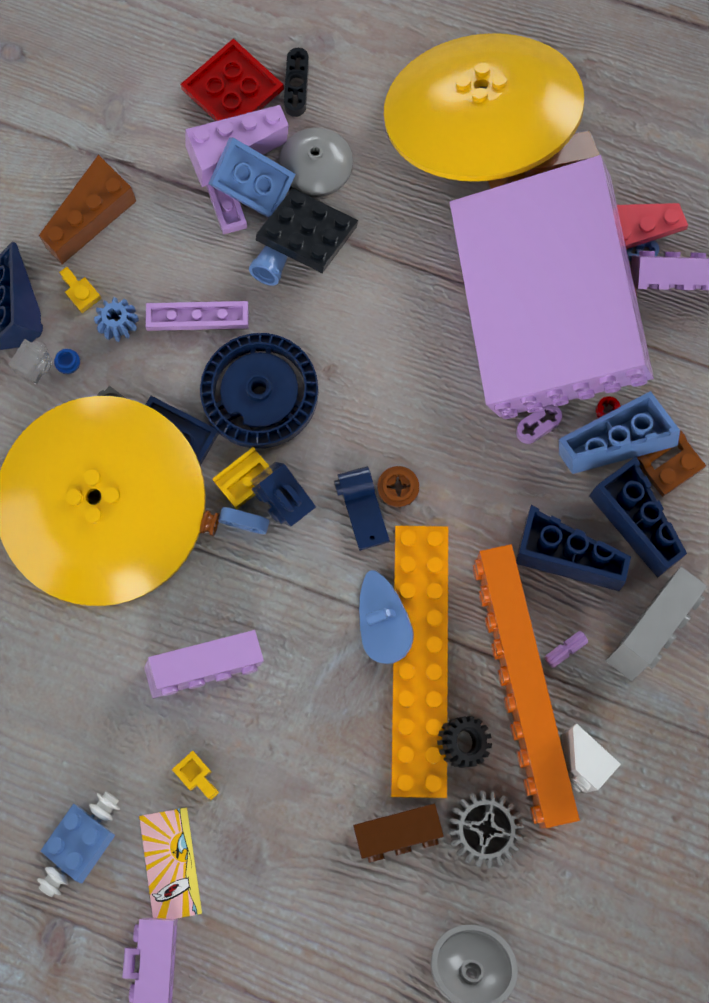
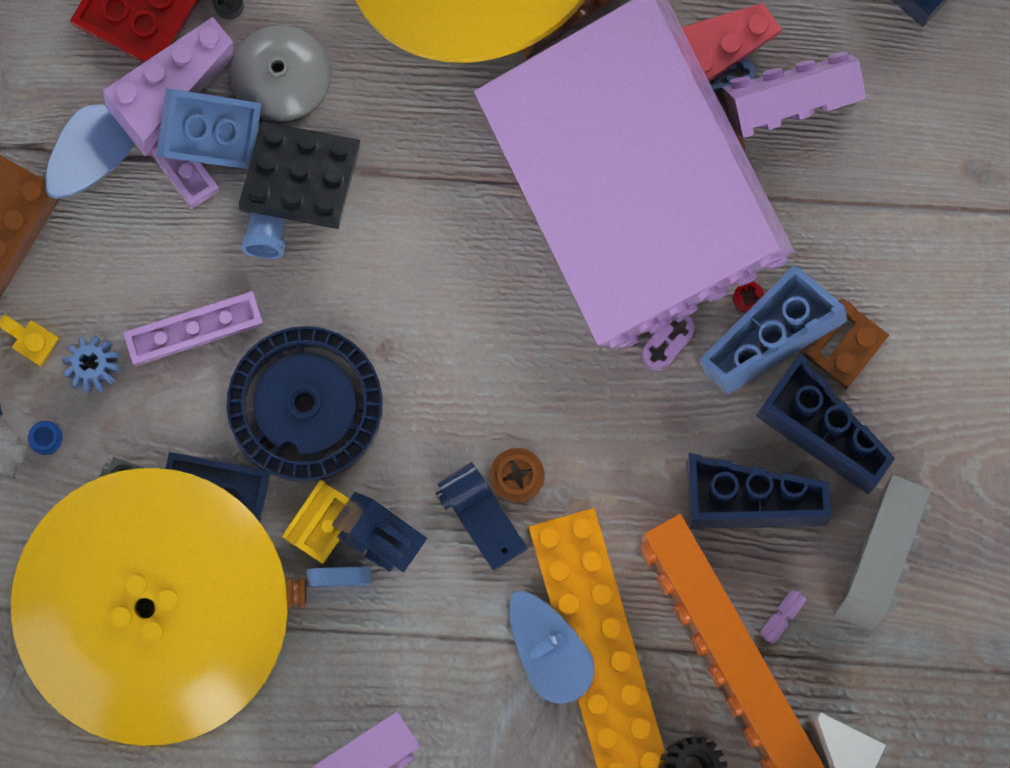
camera: 20 degrees left, 5 degrees up
none -> medium blue shield [45,105,133,199]

